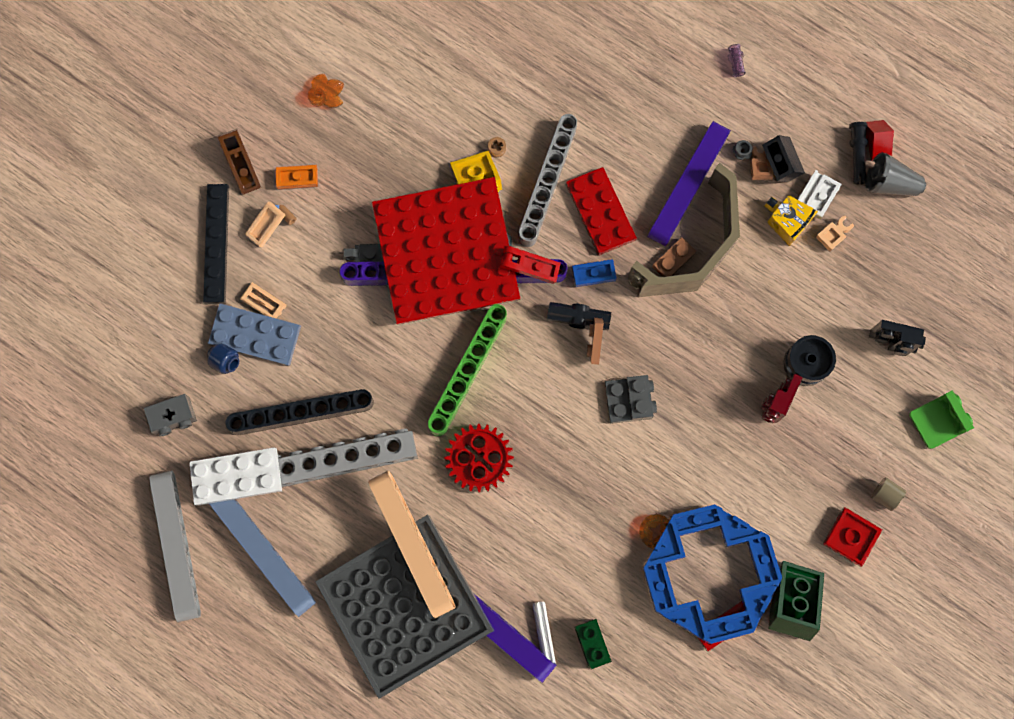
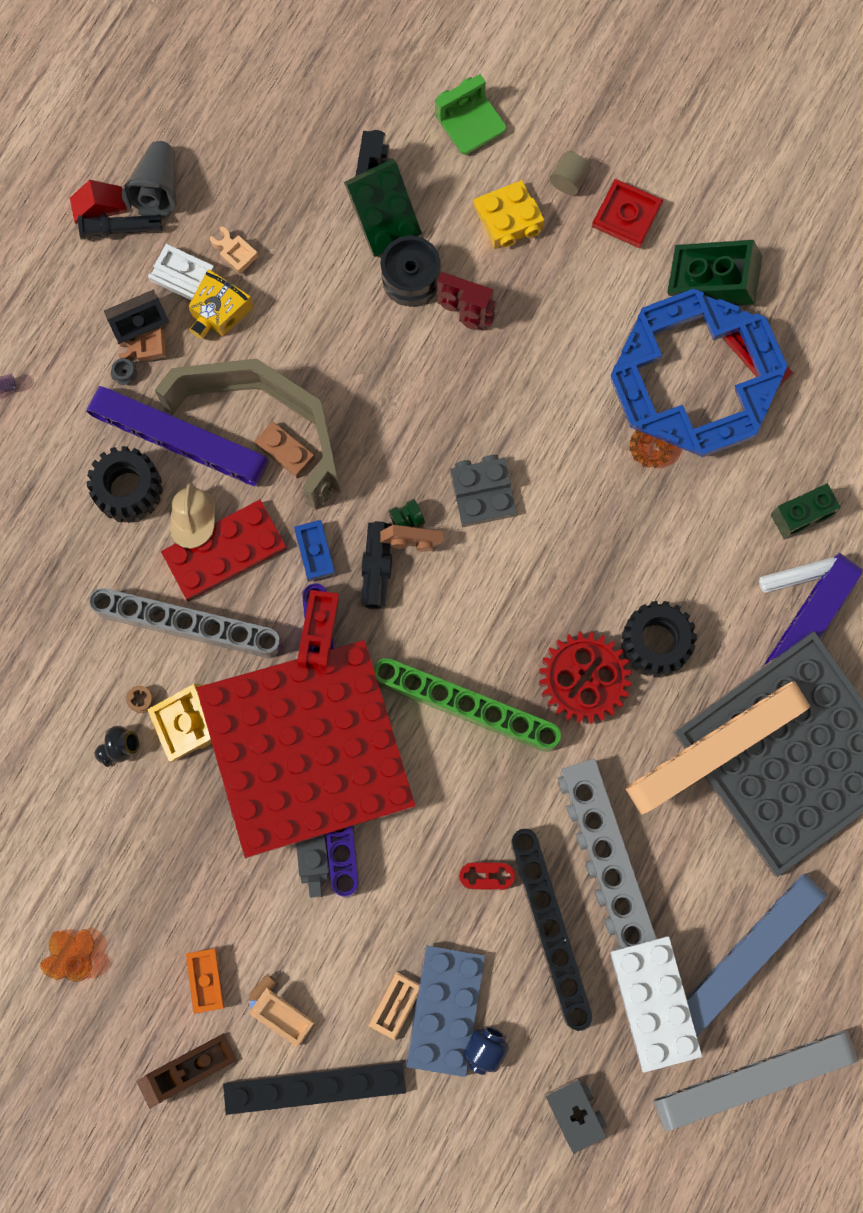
camera: 90 degrees left, 0 degrees up
none -> black tyre [87,446,163,523]
none -> black animal [94,725,139,767]
none -> tan piece [170,484,216,549]
none -> dark green plate [344,159,422,257]
none -> dark green wheel [388,499,425,527]
none -> red beam [459,862,515,890]
none -> yellow plate [473,180,544,249]
none -> black tyre [621,601,697,678]

